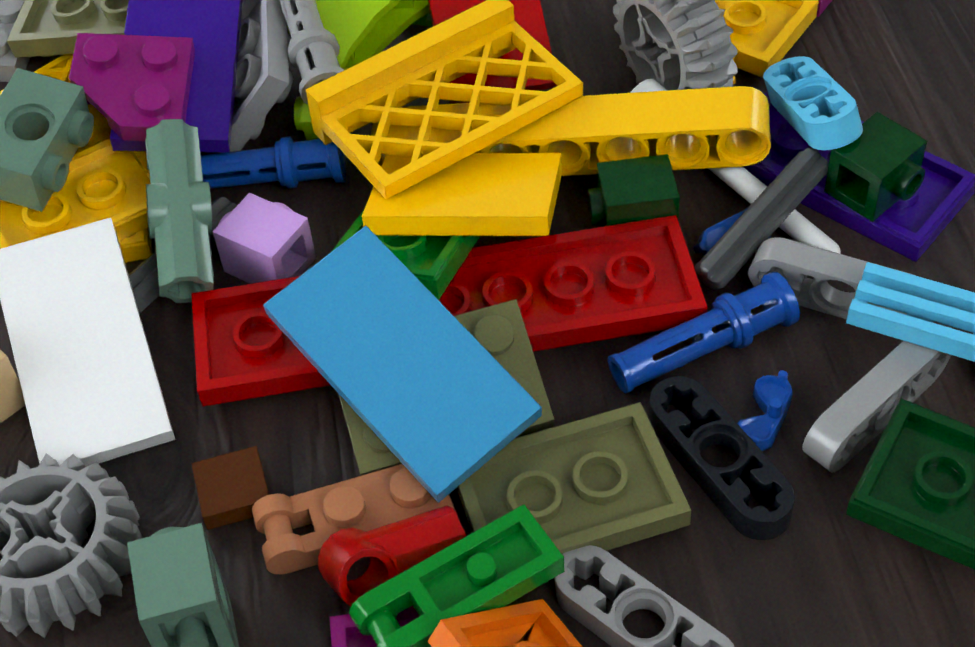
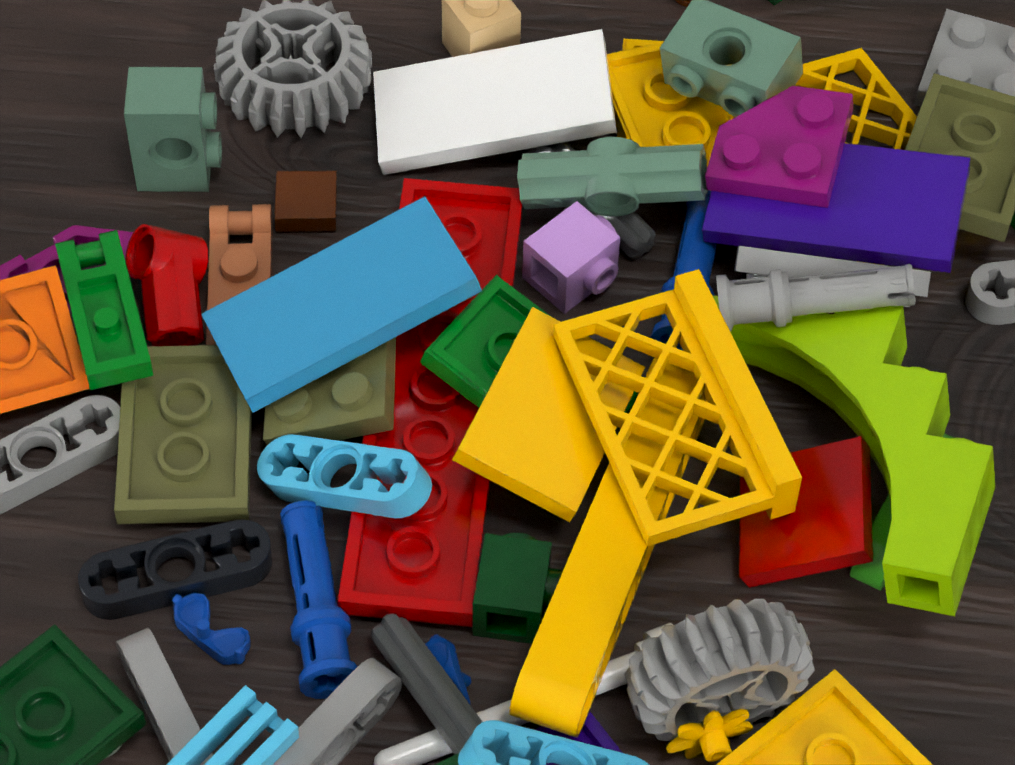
camera: 100 degrees right, 5 degrees up
none -> medium azure beam [257,434,432,518]

